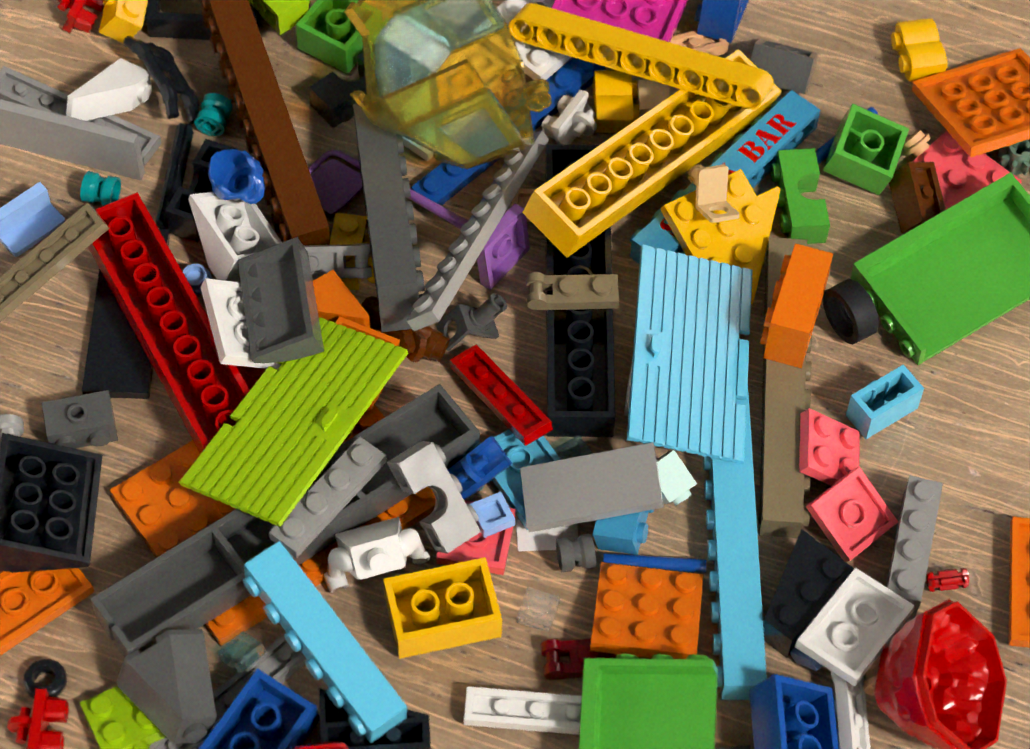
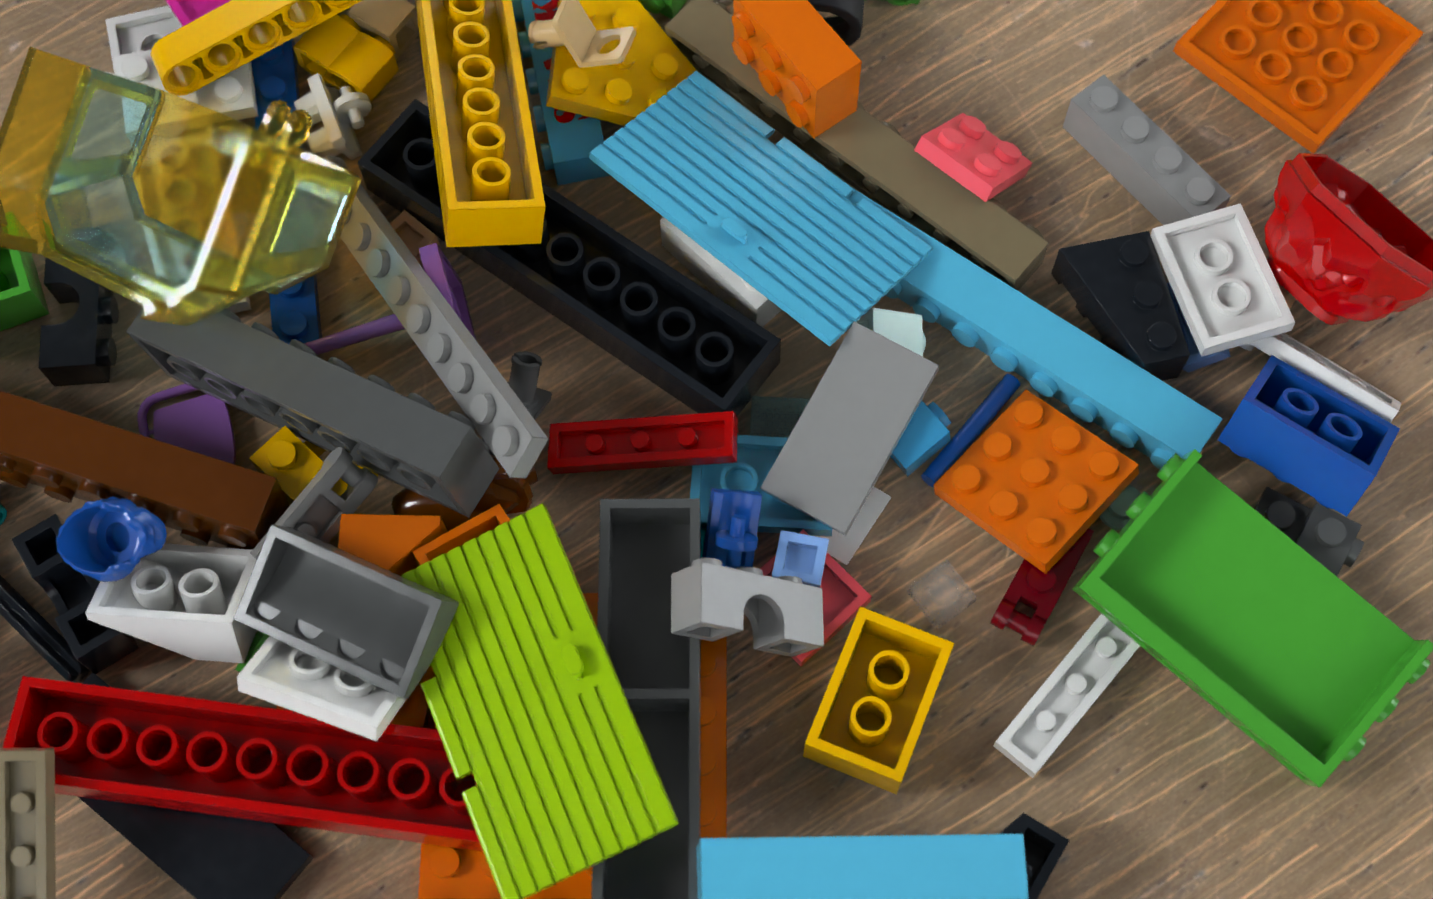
camera: 50 degrees left, 10 degrees up
light blue plate [183,264,212,295] -> none
light grey plate [269,436,387,558] -> none
white torso [324,517,430,593] -> none
dark tan plate [526,272,619,310] -> none
dark grey wheel [556,534,596,573] -> none
coral plate [806,467,898,562] -> none
medium azure brick [846,364,924,439] -> none
red piece [926,568,969,592] -> none

